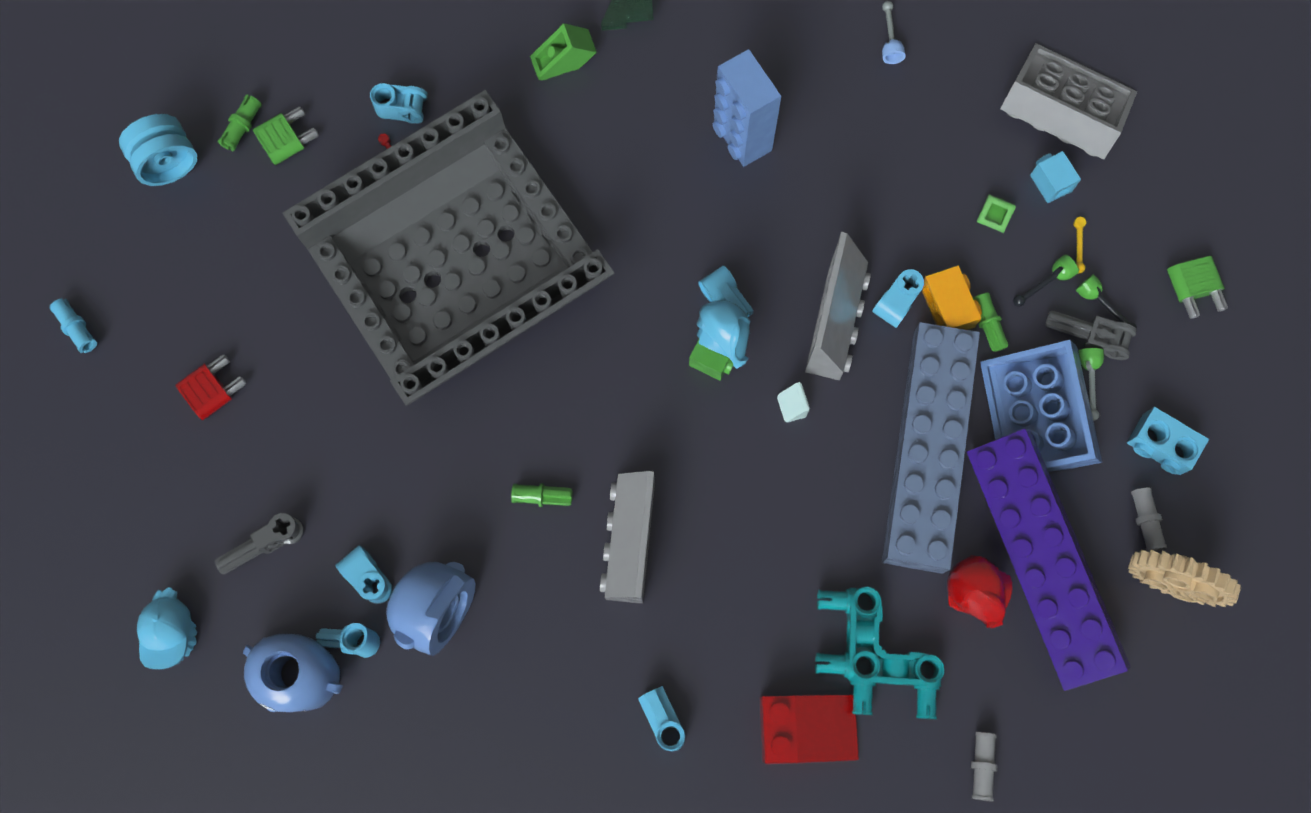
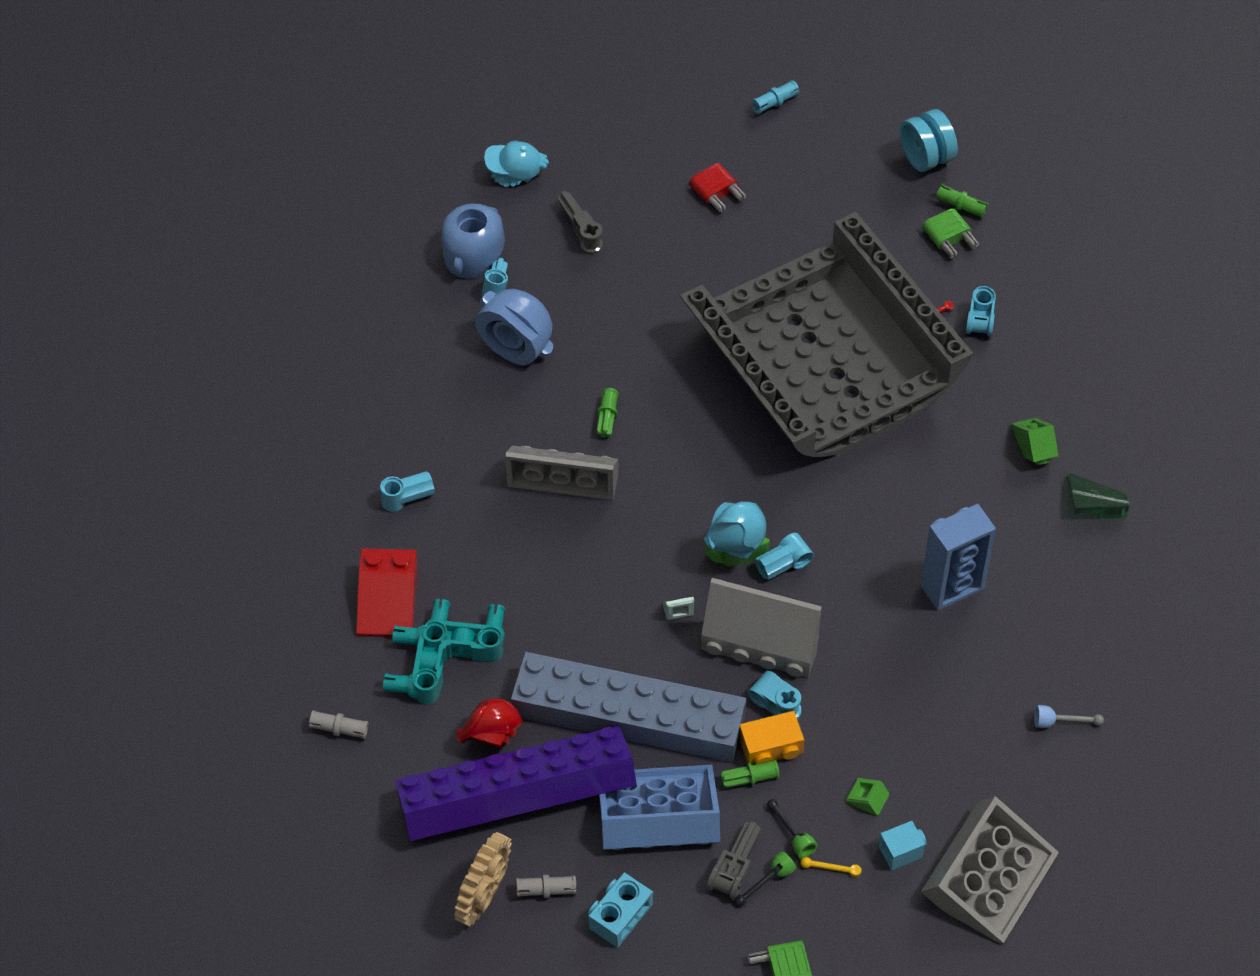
camera: 90 degrees right, 20 degrees down
medium azure piece [335,545,392,604] -> none
hinge [1079,348,1104,421] -> none

